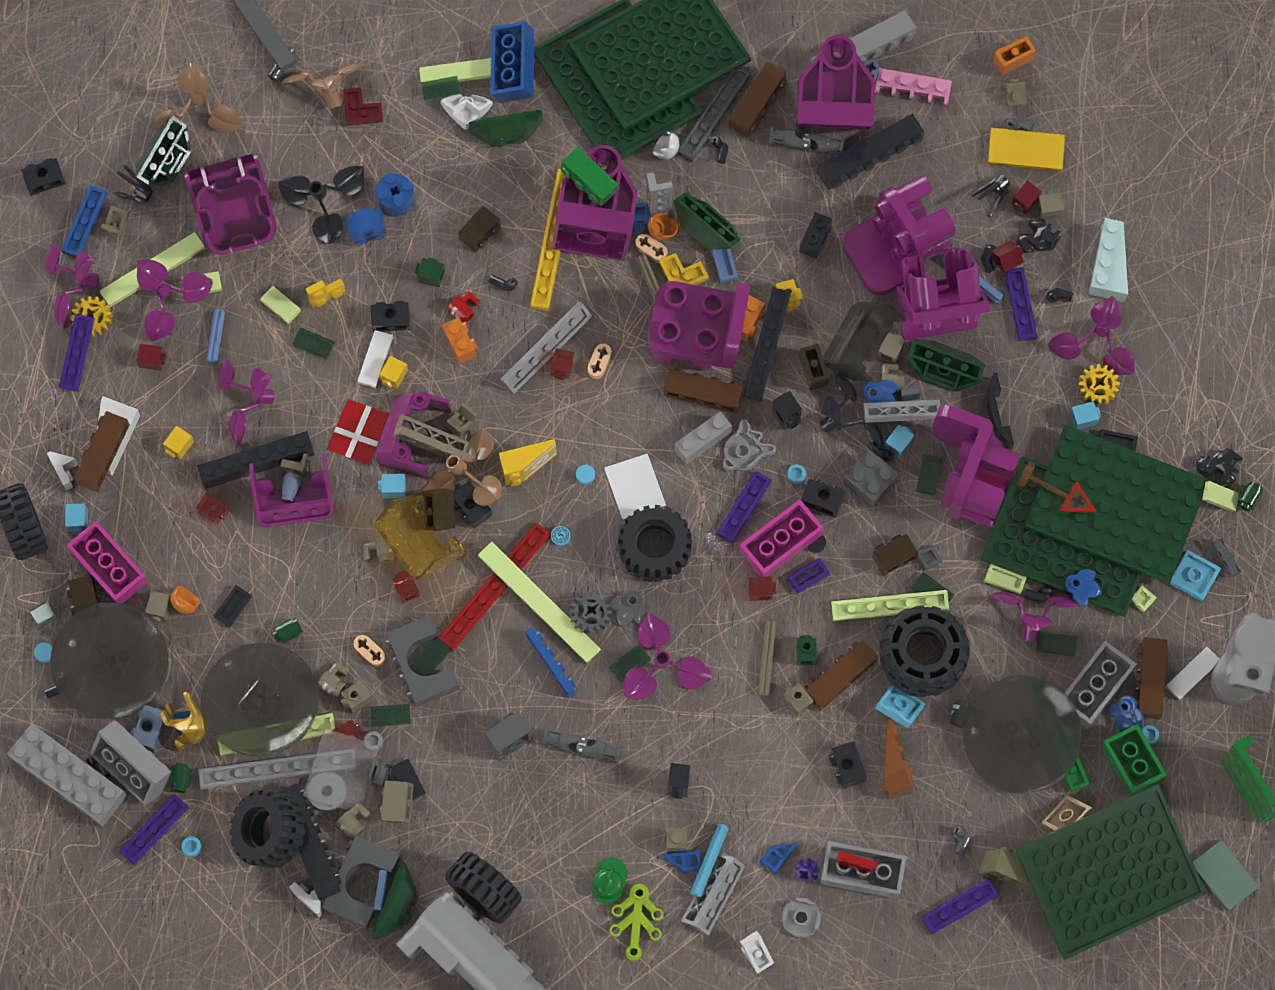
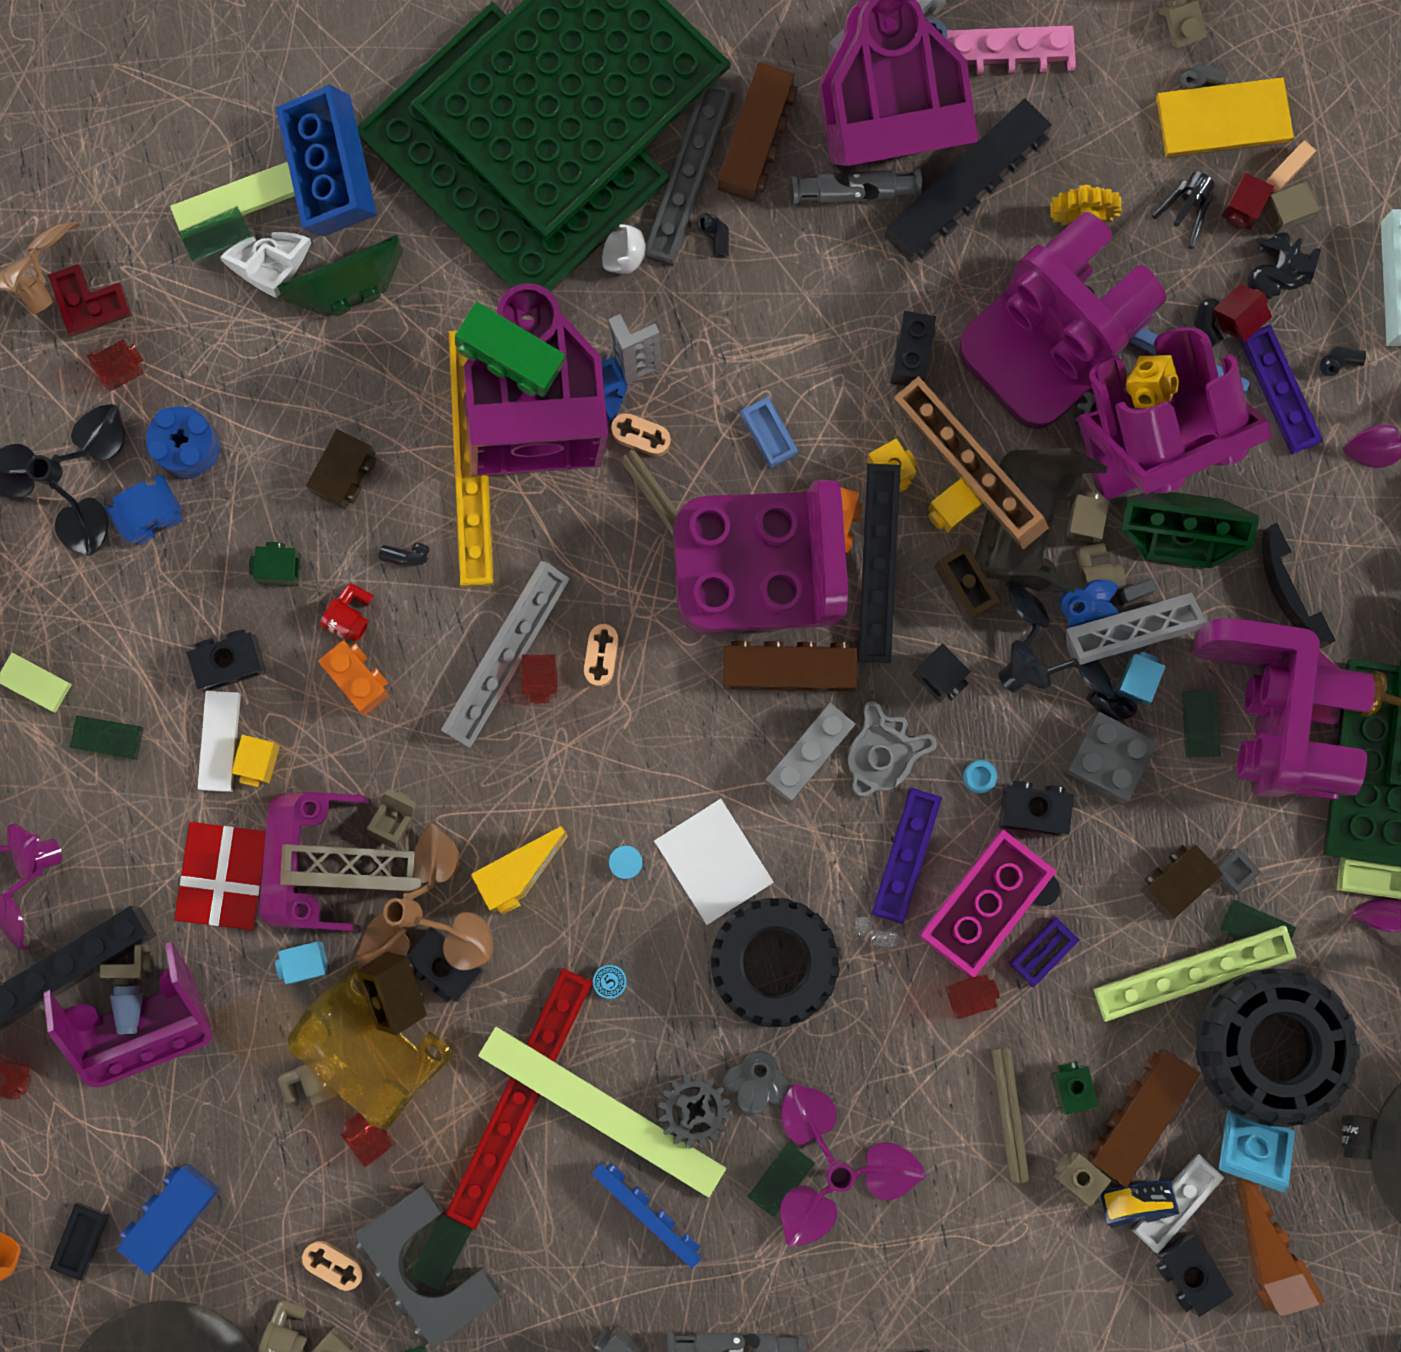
camera: 15 degrees left, 10 degrees up
dark green brick [272,618,303,644] -> none
yellow plate [305,278,346,308] -> none
orange hair [647,213,678,241] -> none
yellow plate [659,253,709,285] -> none
dark green wedge [674,192,741,250] -> none
none -> clear red brick [87,339,144,392]
none -> blue brick [116,1164,220,1275]
none -> medium nougat brick [893,376,1049,549]
none -> yellow brick [928,478,982,534]
none -> yellow gear [1050,185,1122,226]
none -> slope [1100,1180,1180,1228]
none -> yellow brick [1126,355,1179,408]
none -> white tile [1130,1153,1224,1254]
none -> light nougat beam [1266,140,1317,194]

